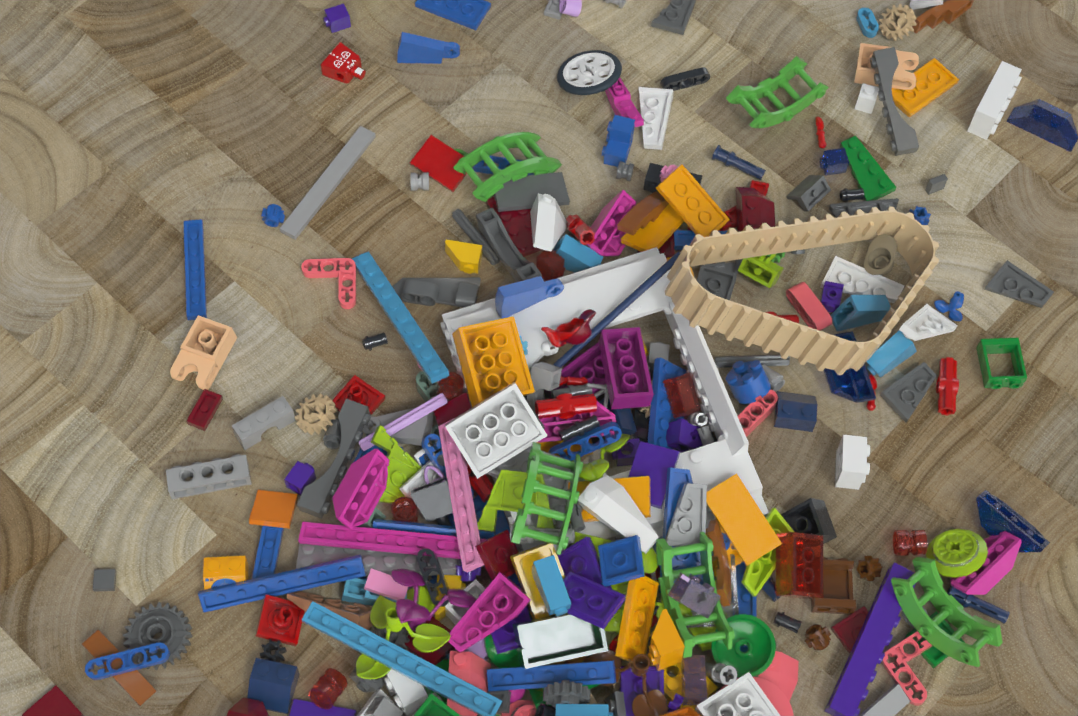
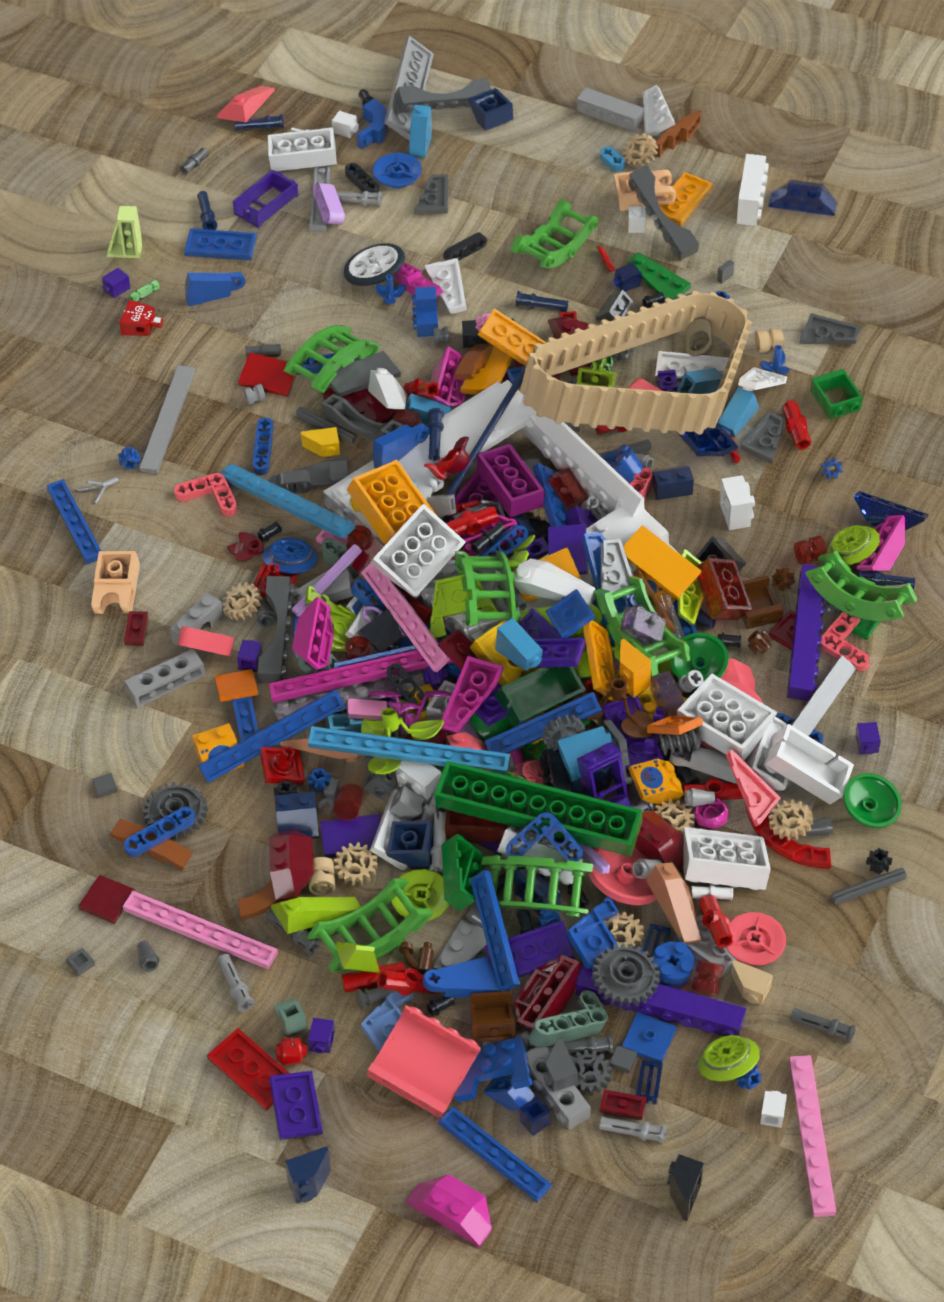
camera: 15 degrees left, 10 degrees down
none -> light grey plant [77,476,119,504]
none -> bright green axle [129,280,160,302]
none -> coral beam [177,626,234,656]
none -> dark red plate [227,532,264,561]
none -> dark grey pin [245,343,281,358]
none -> blue beam [253,417,274,475]
none -> blue piece [262,538,318,574]
none -> blue gear [308,768,331,793]
none -> dark grey plate [318,778,340,814]
none -> blue plant [376,274,405,304]
none -> dark blue pin [427,408,444,461]
none -> tan wheel [754,327,784,353]
none -> blue gear [820,457,843,479]

